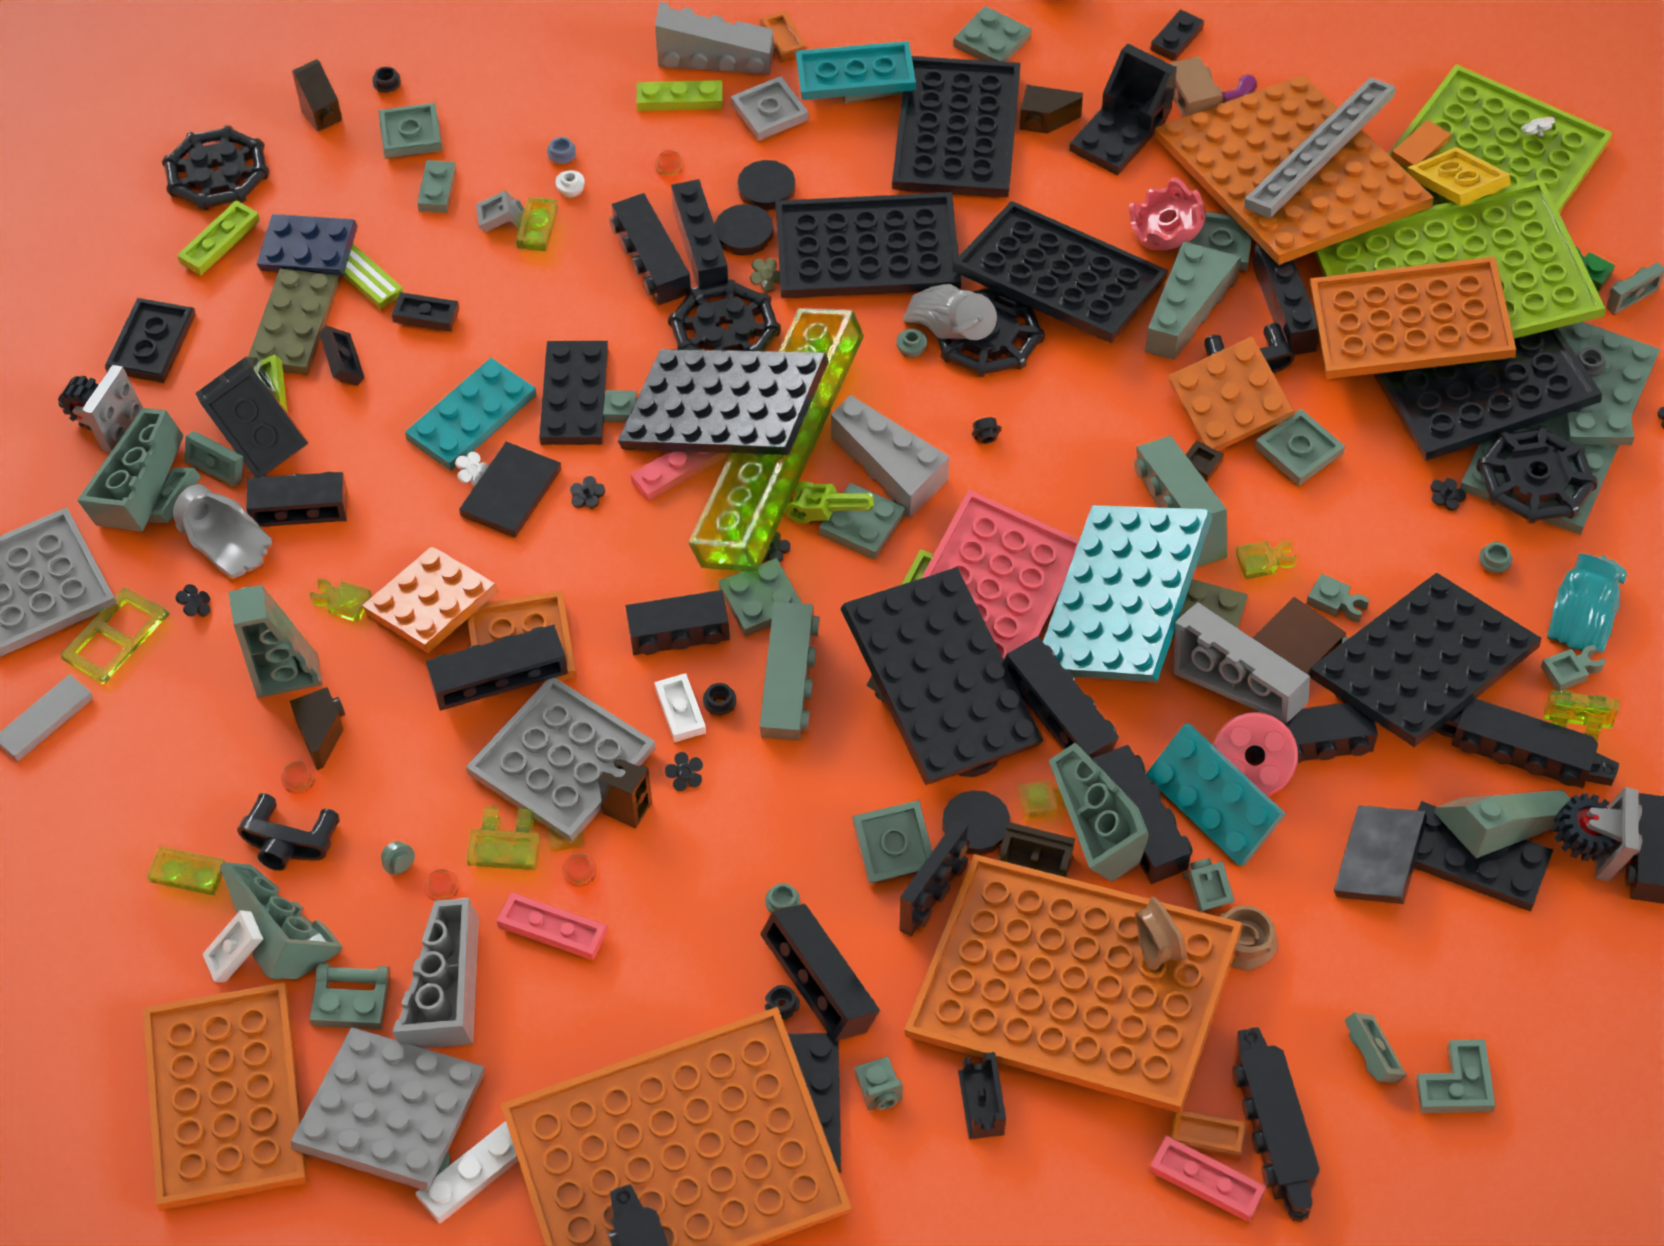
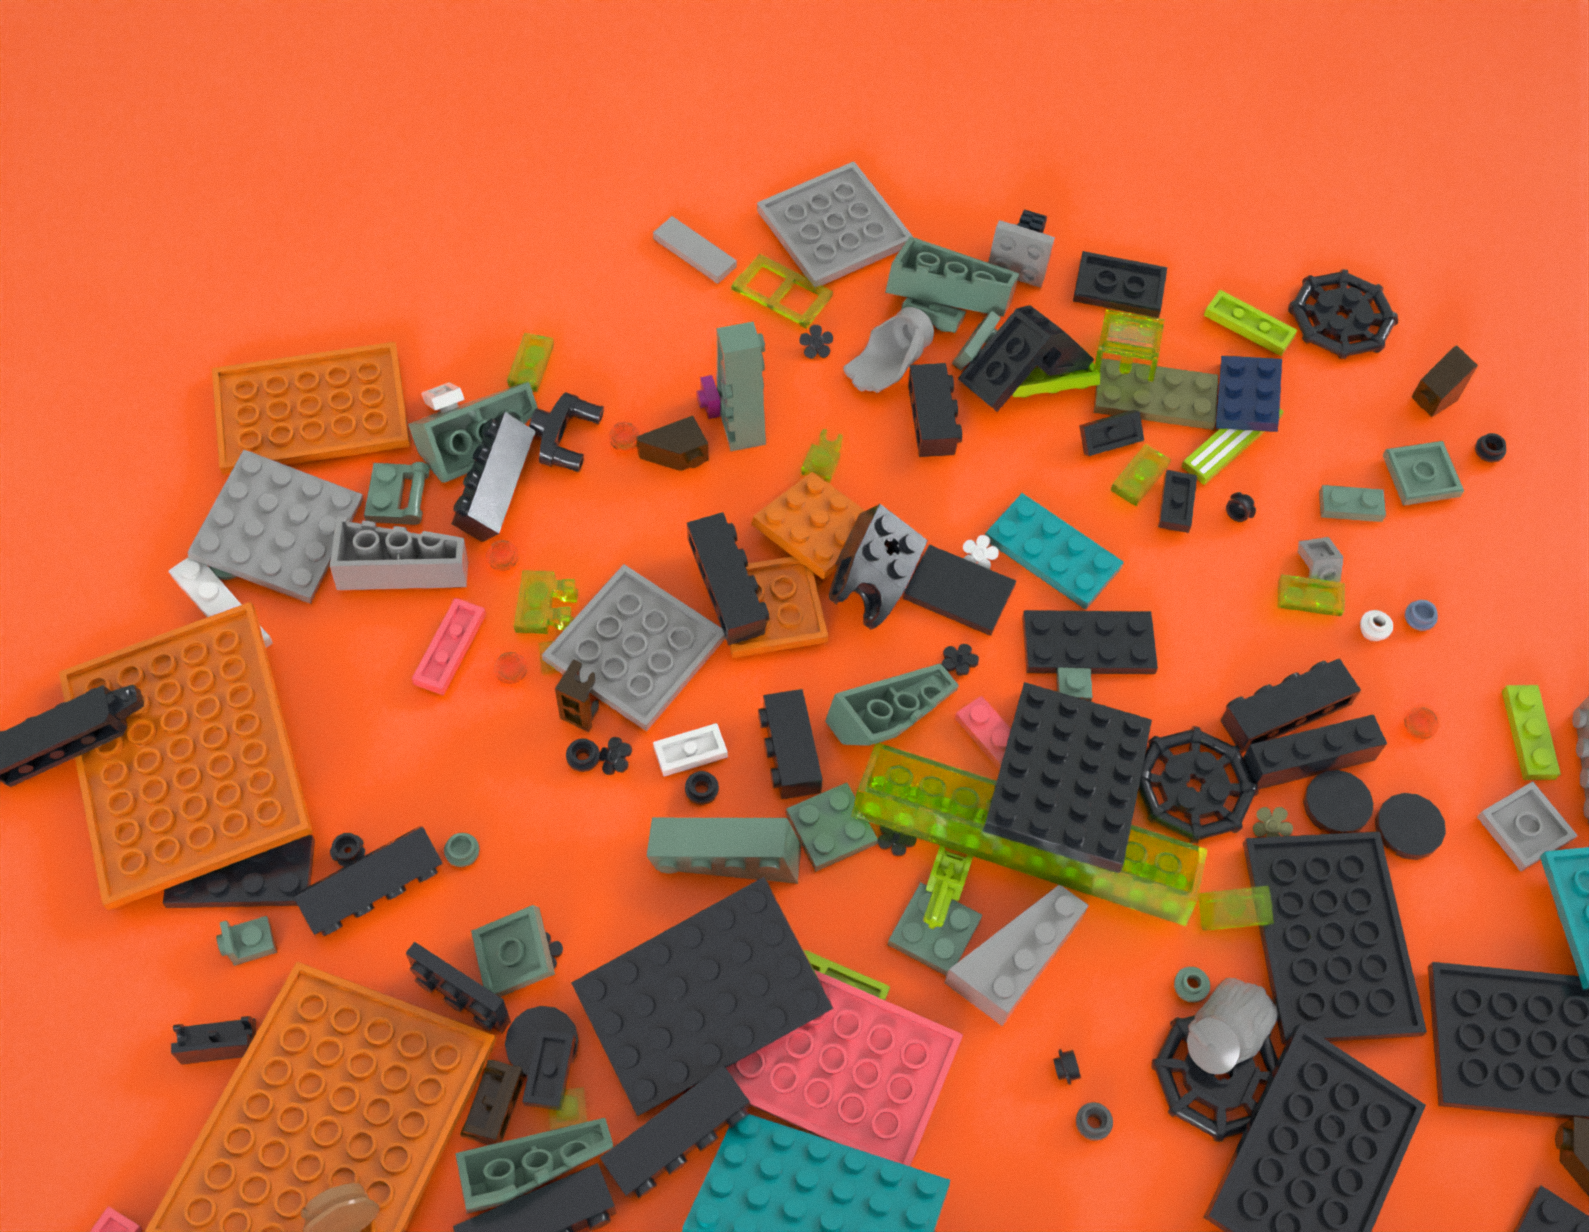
camera: 85 degrees right, 5 degrees up
sand green plate [381,841,415,875] -> none
none -> brick [451,412,535,542]
none -> black plate [522,1029,576,1111]
none -> black plate [566,738,600,772]
none -> magenta plate [696,375,720,419]
none -> sand green wedge [825,663,959,746]
none -> brick [829,504,928,630]
none -> dark grey plate [1076,1102,1113,1141]
none -> clear neon green window [1094,309,1165,382]
none -> clear neon green plate [1110,444,1171,506]
none -> clear neon green plate [1198,886,1274,931]
none -> black plate [1226,492,1256,522]

